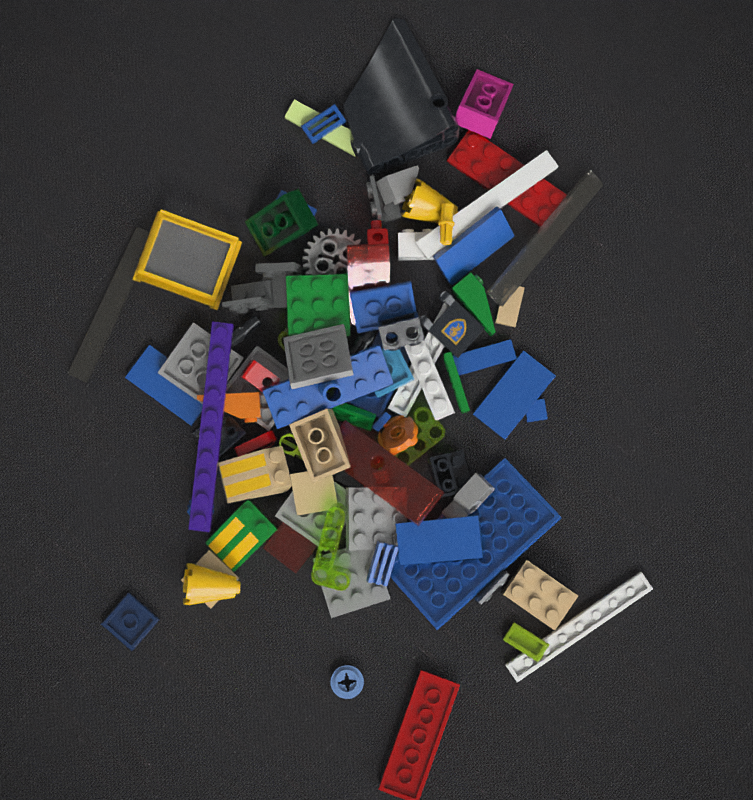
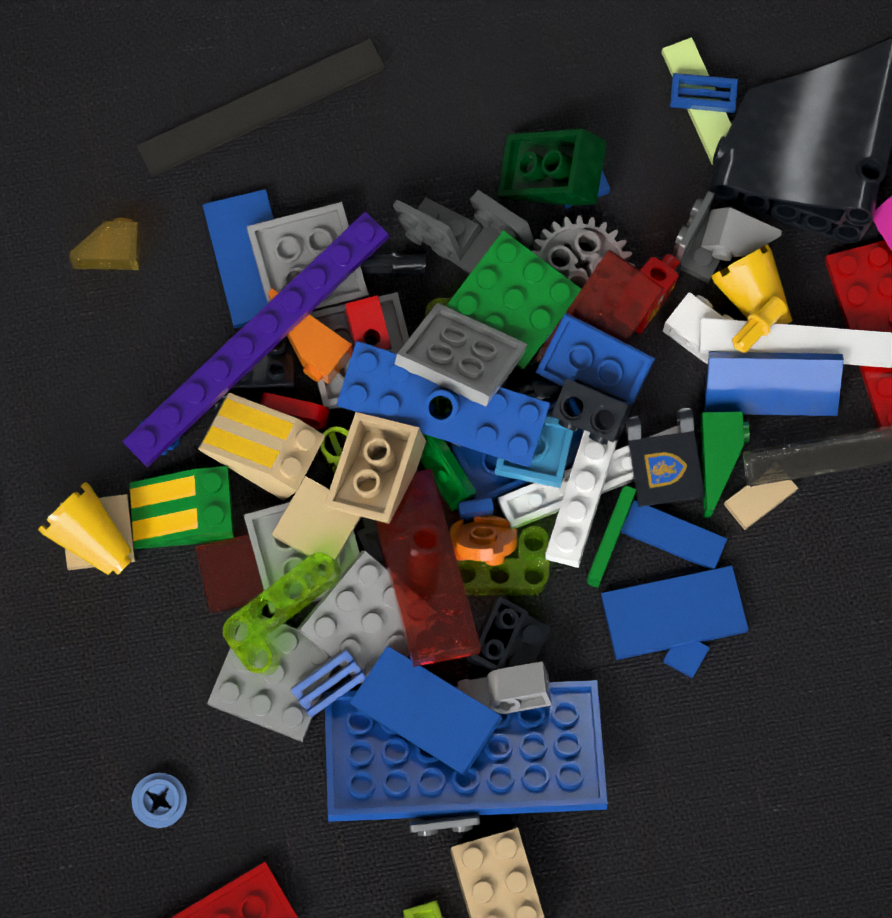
camera: 40 degrees right, 10 degrees down
piece [132,209,242,310] -> none
none -> clear yellow slope [70,218,141,270]

